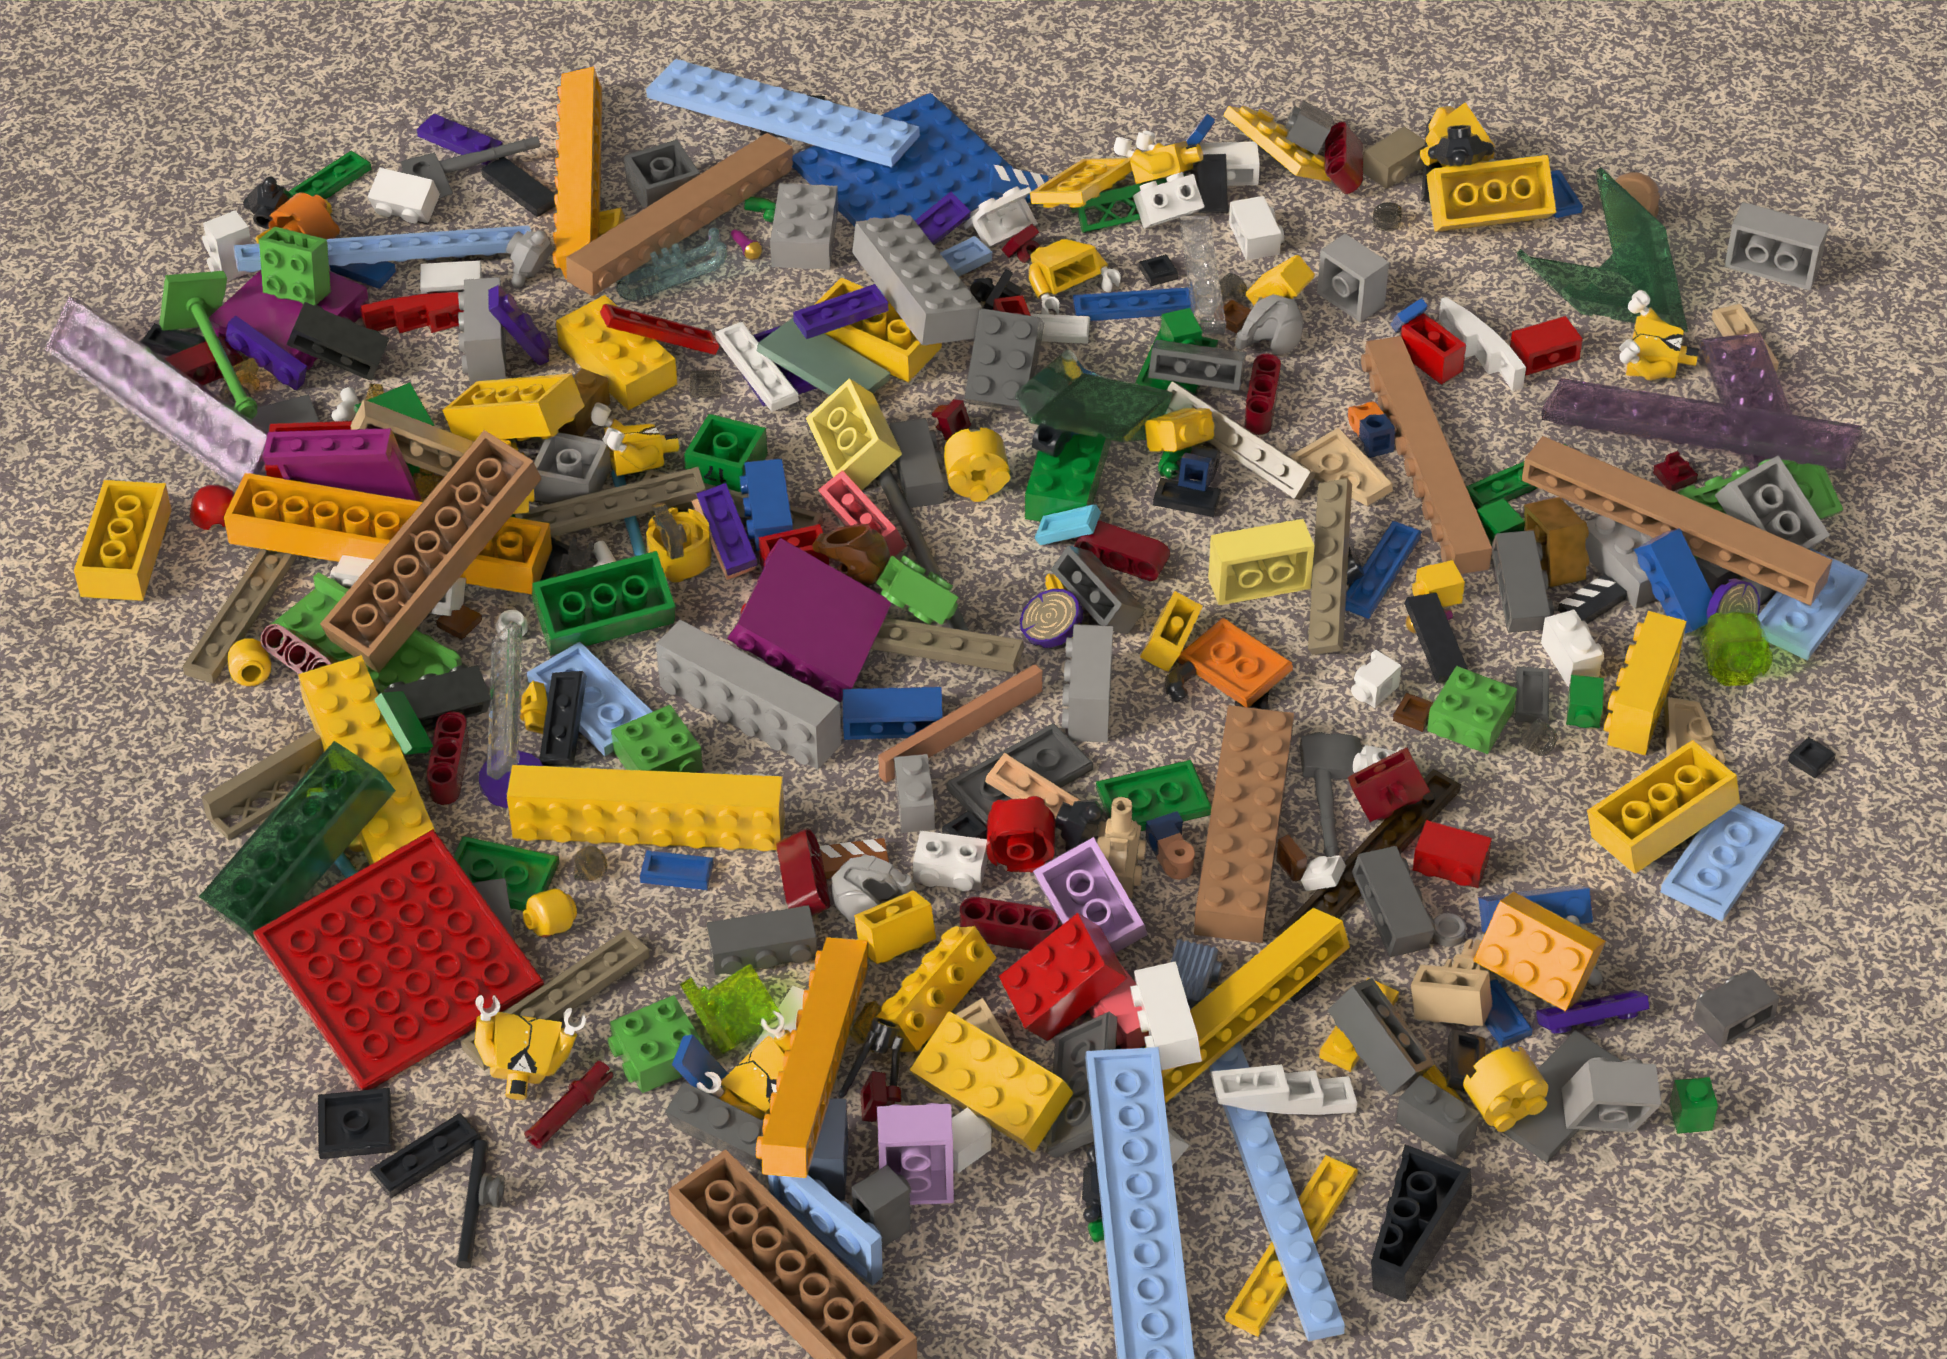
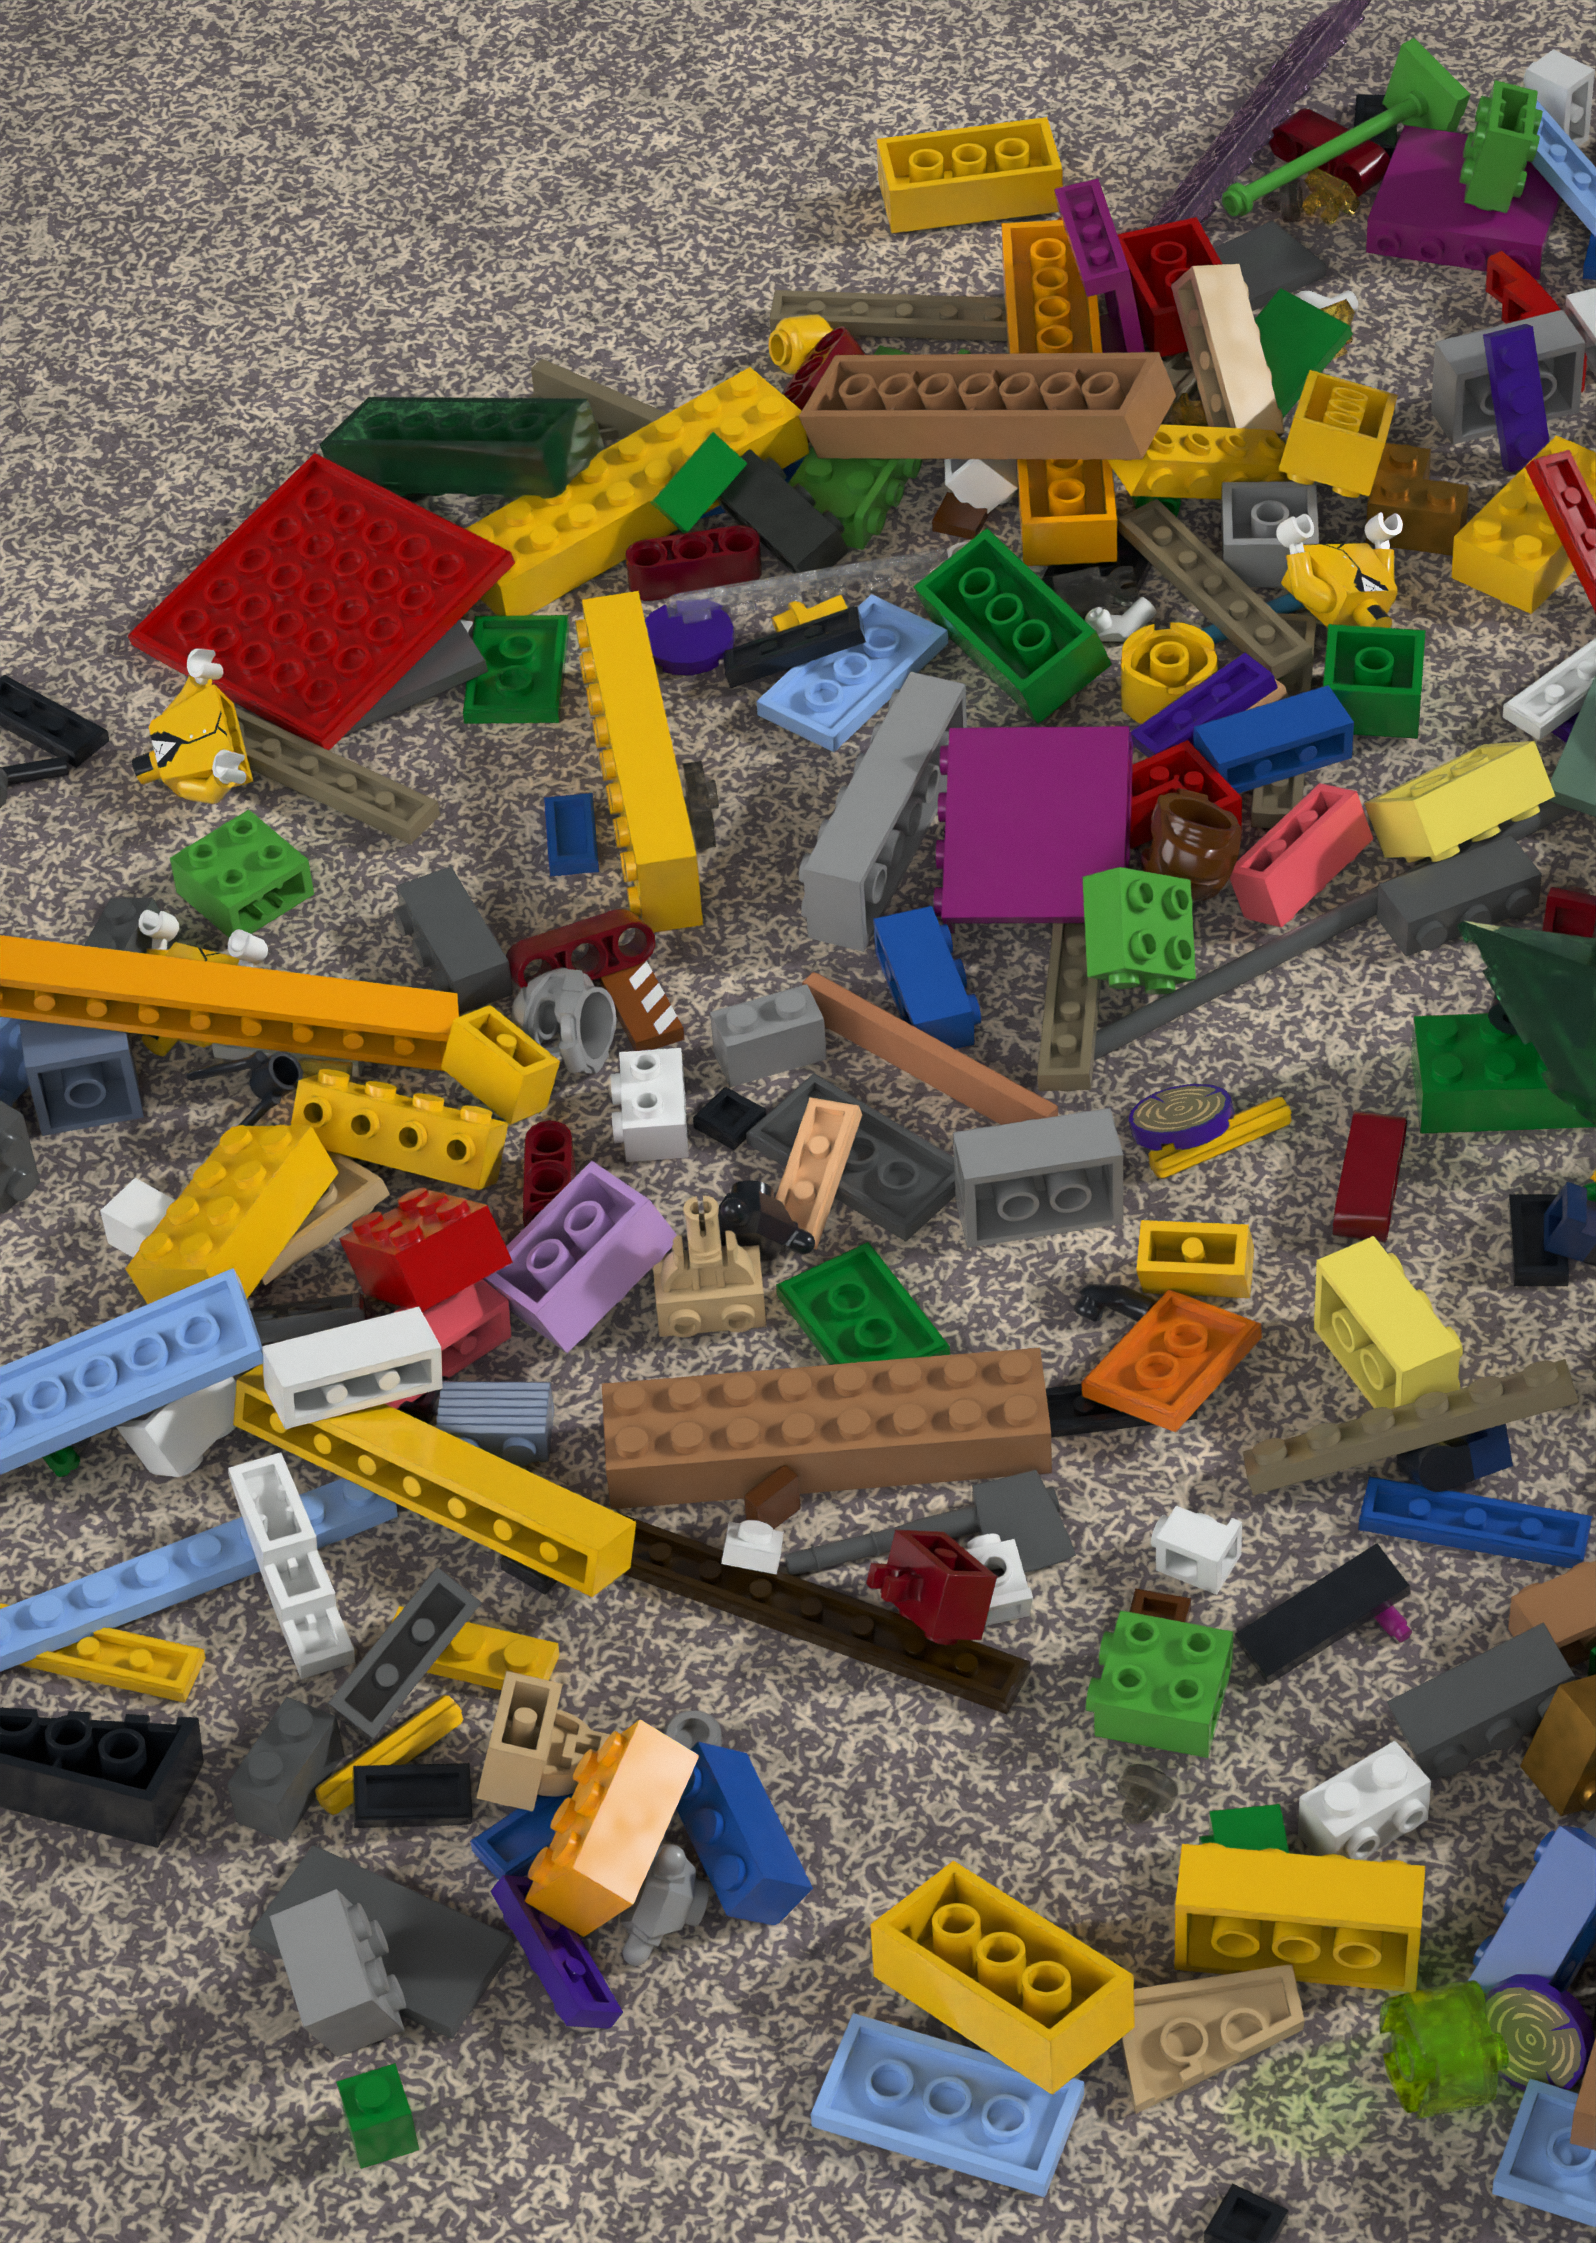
camera: 80 degrees right, 0 degrees up
dark purple plate [225,315,307,391] -> none
pearl dark grey brick [286,302,389,381] -> none
black tile [318,1088,392,1159] -> none
yellow head [523,888,577,938] -> none
dark red pin [524,1061,614,1149] -> none
clear smoke tile [573,845,608,881] -> none
bright green brick [611,705,703,773] -> none
clear smoke plate [652,502,687,560] -> none
blue tile [672,1035,729,1096] -> none
clear neon green bracket [679,964,782,1054] -> none
clear smoke tile [690,370,721,398] -> none
dark red tile [860,1071,901,1122] -> none
lavender brick [877,1103,954,1205] -> none
yellow brick [944,428,1011,502] -> none
red brick [986,796,1055,873] -> none
medium azure tile [1035,504,1101,545] -> none
dark grey brick [1050,545,1146,634] -> none
leg [1145,811,1195,880] -> none
dark grey brick [1352,846,1435,957] -> none
yellow brick [1412,560,1465,608] -> none
red brick [1412,820,1492,888] -> none
yellow brick [1463,1047,1548,1132] -> none
dark grey tile [1515,666,1549,724] -> none
black tile [1558,573,1627,624] -> none
flat silver brick [1693,969,1780,1048] -> none

